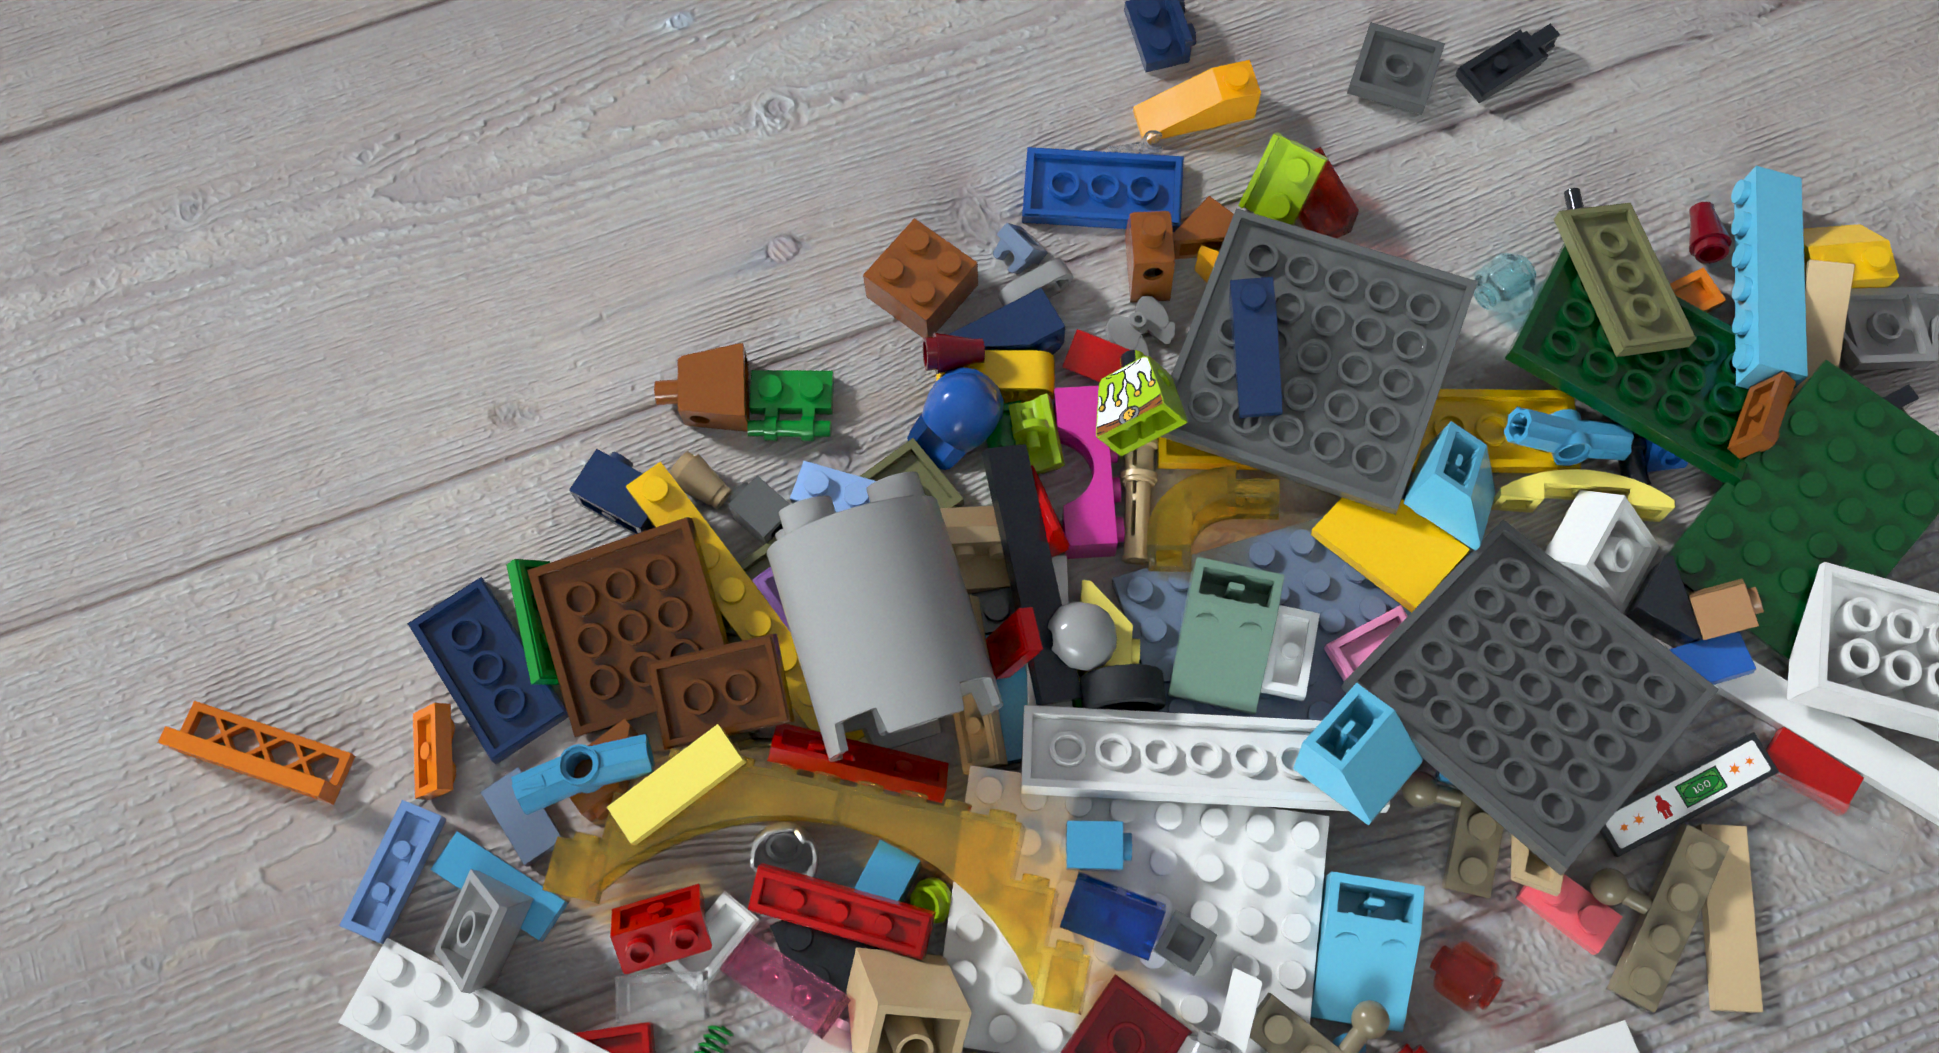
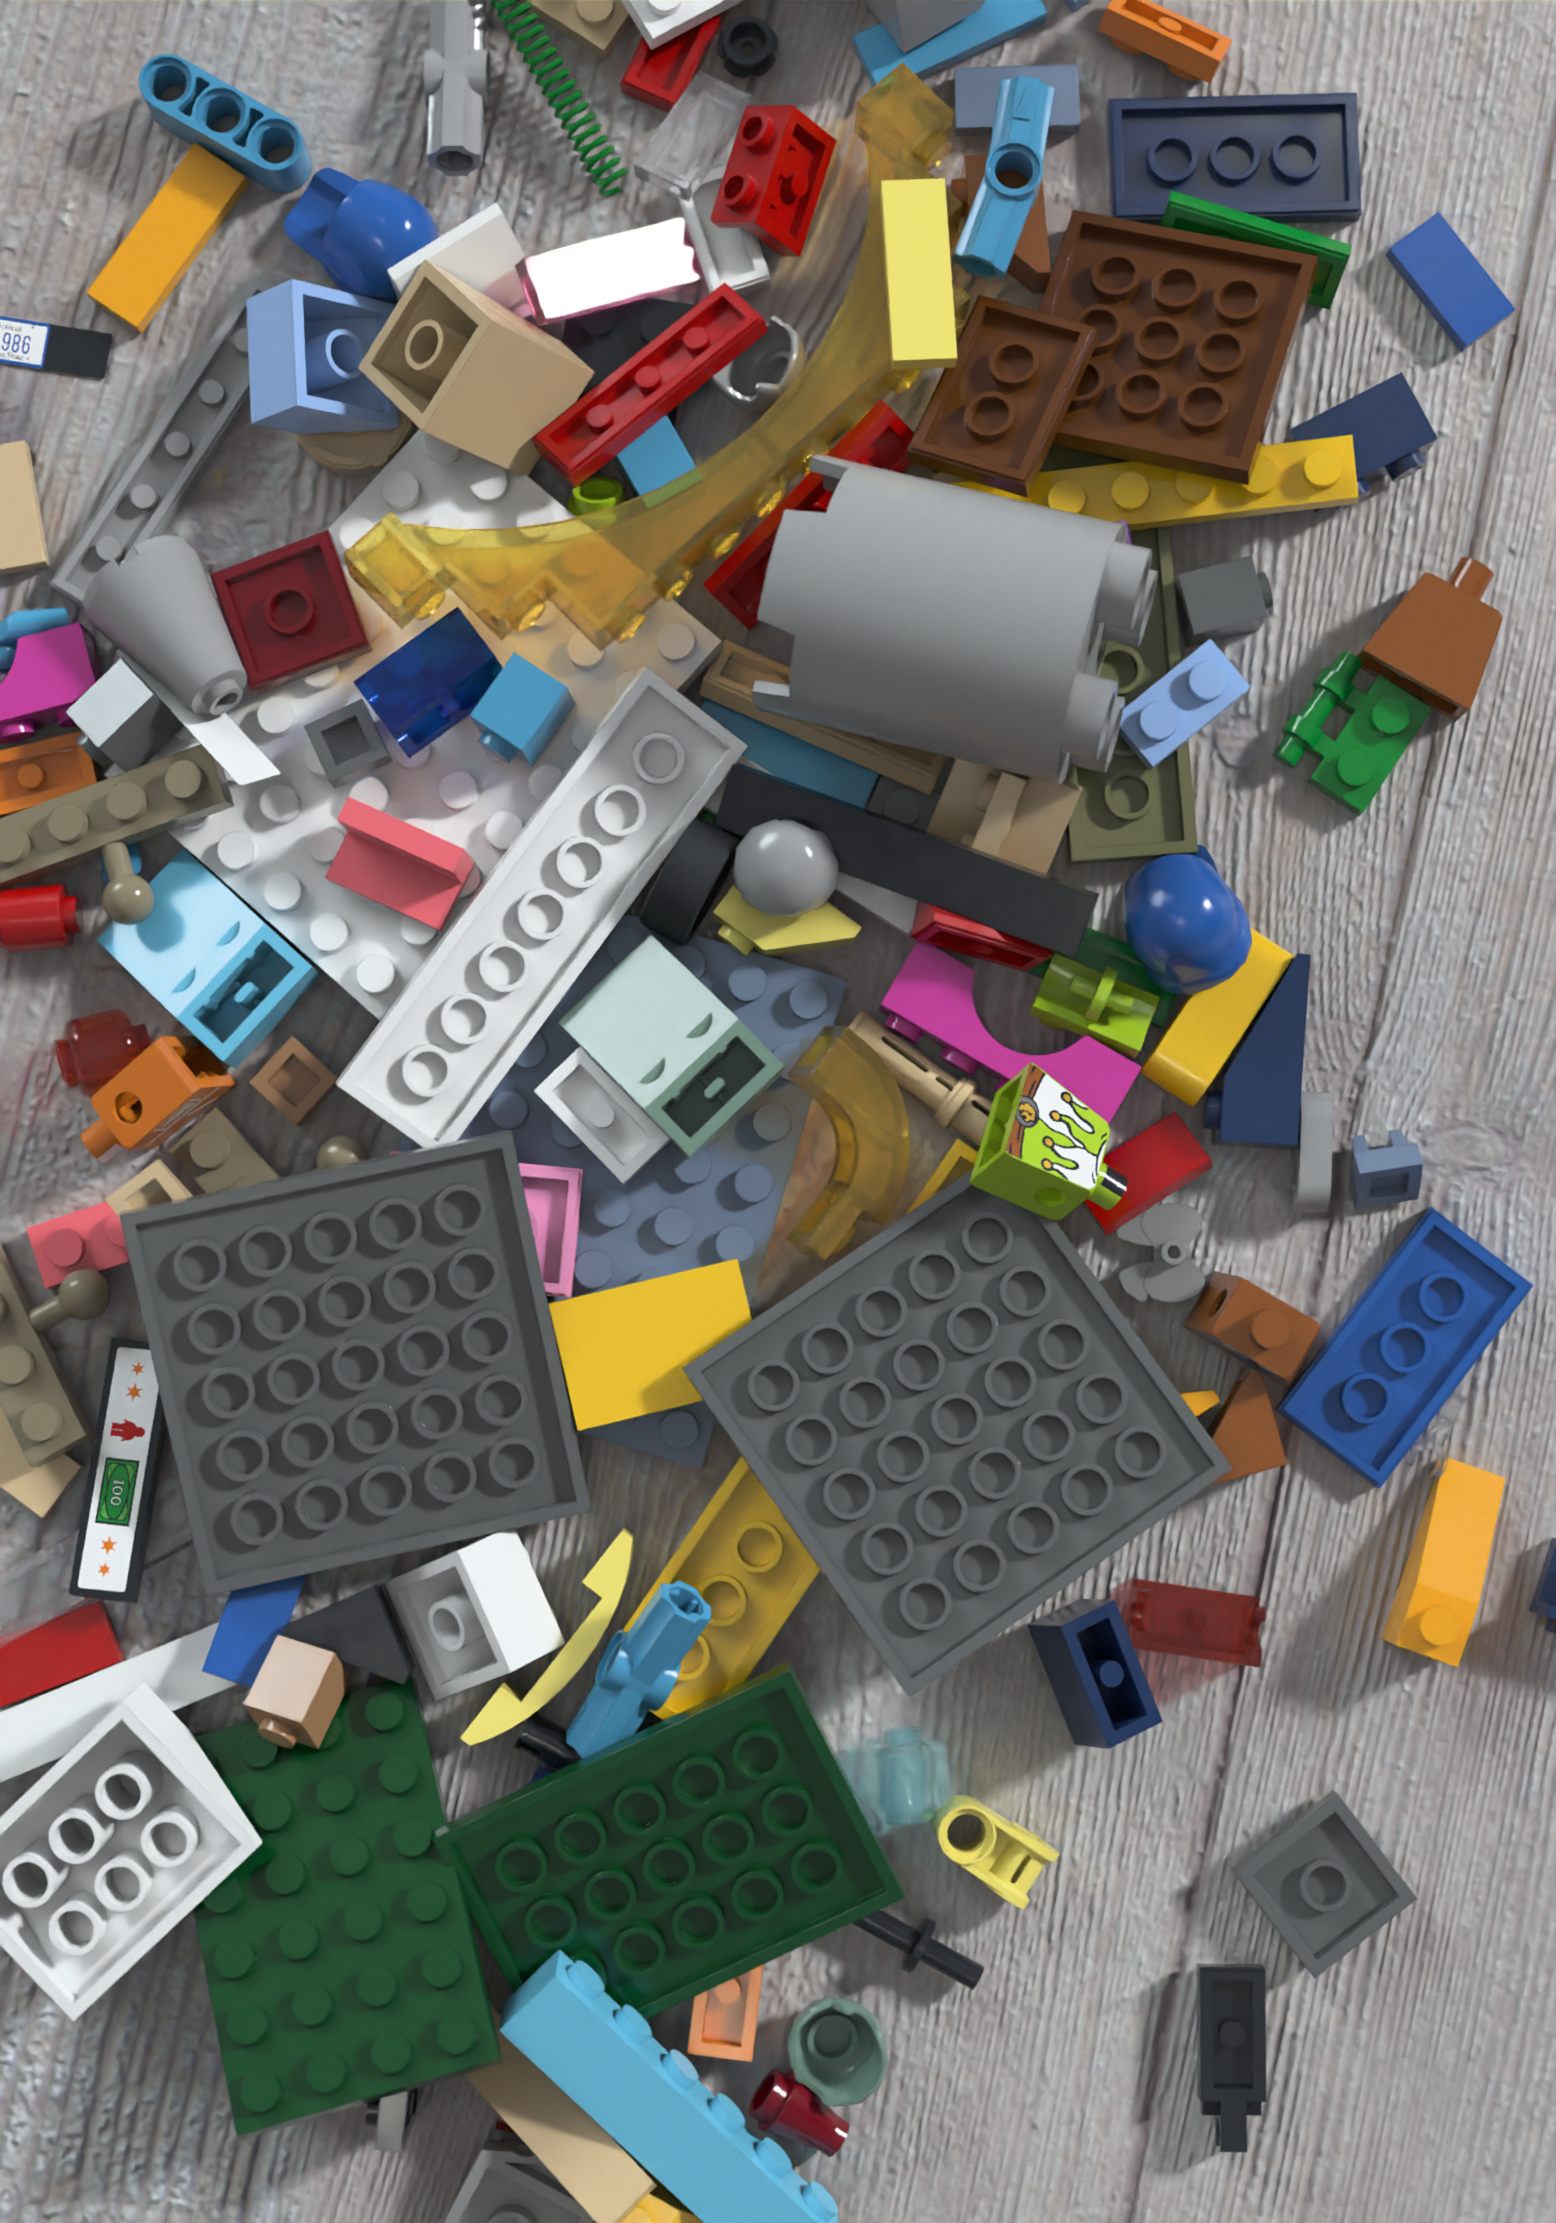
camera: 120 degrees right, 15 degrees up
tan cone [669,451,732,509] -> none
dark orange brick [863,218,978,338] -> none
dark red cone [923,333,985,374] -> none
red tile [985,607,1043,679] -> none
dark blue slope [1229,277,1283,418] -> none
lime plate [1238,132,1329,226] -> none
medium azure slope [1293,683,1423,826] -> none
medium azure slope [1404,421,1496,551] -> none
olive tile [1553,202,1696,357] -> none
dark orange plate [1728,371,1796,459] -> none
none -> orange torso [80,1035,238,1163]
none -> medium nougat plate [249,1035,339,1127]
none -> coral panel [325,797,475,932]
none -> black plate [717,16,778,79]
none -> sand green hair [786,1996,888,2107]
none -> light yellow piece [933,1795,1060,1910]
none -> dark blue brick [1027,1599,1163,1749]
none -> blue tile [1385,212,1515,353]

